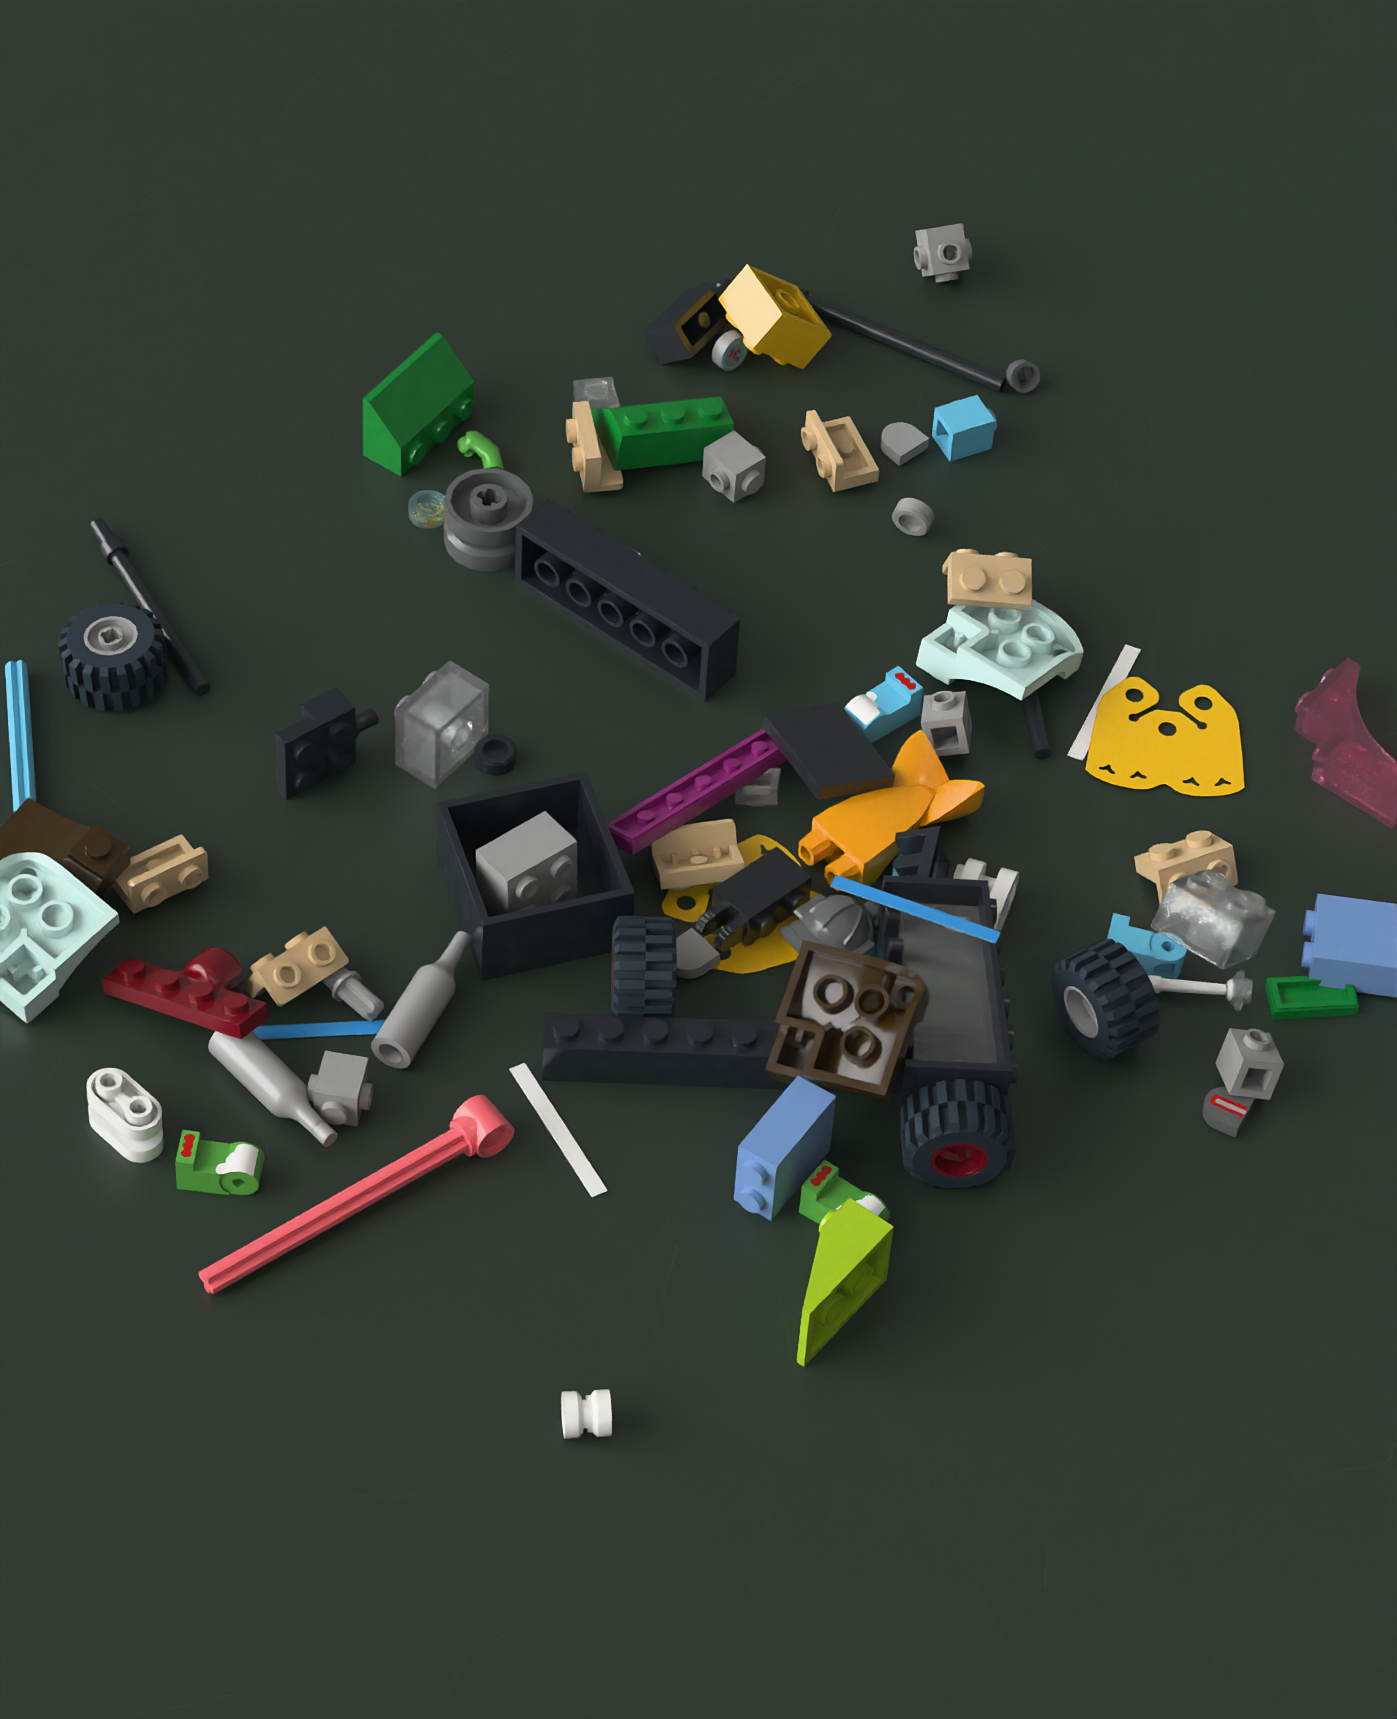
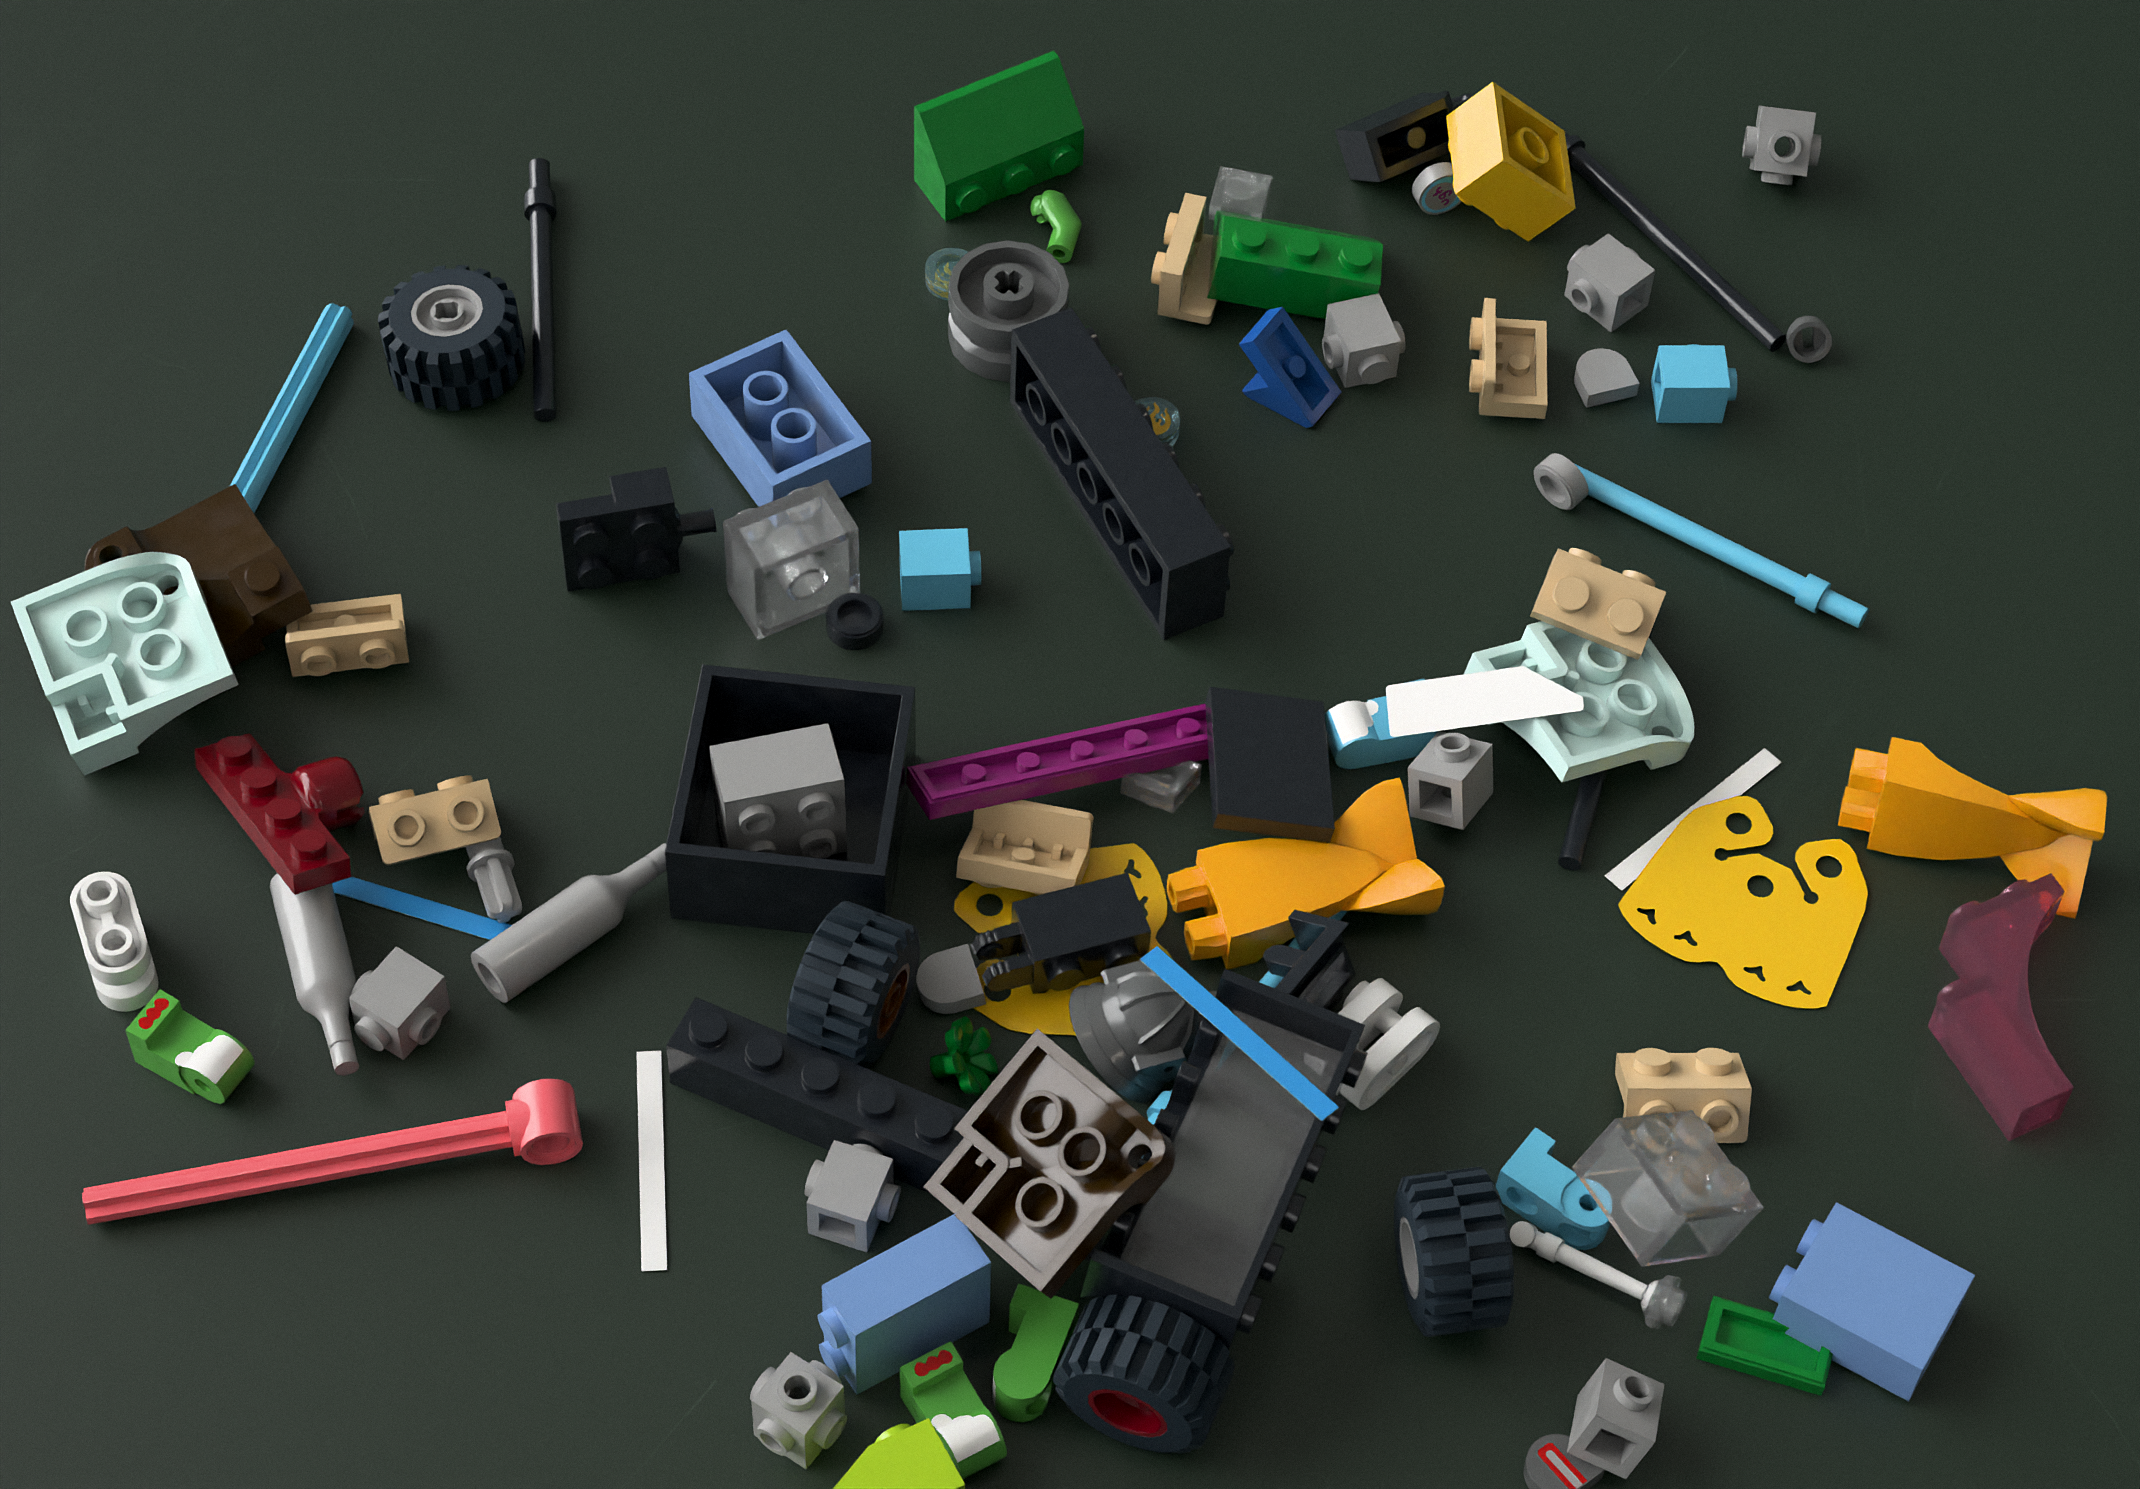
camera: 25 degrees right, 5 degrees up
none -> medium blue brick [689,330,872,529]
none -> light grey brick [750,1352,847,1470]
none -> light grey brick [804,1140,901,1252]
none -> medium azure brick [899,528,981,611]
none -> green plant [929,1016,999,1096]
none -> bright green leg [992,1283,1079,1422]
none -> blue slope [1239,307,1341,428]
none -> white sticker [1386,666,1584,737]
none -> light grey brick [1564,233,1655,332]
none -> medium azure bar [1574,463,1869,629]
none -> light orange hips [1838,737,2107,919]

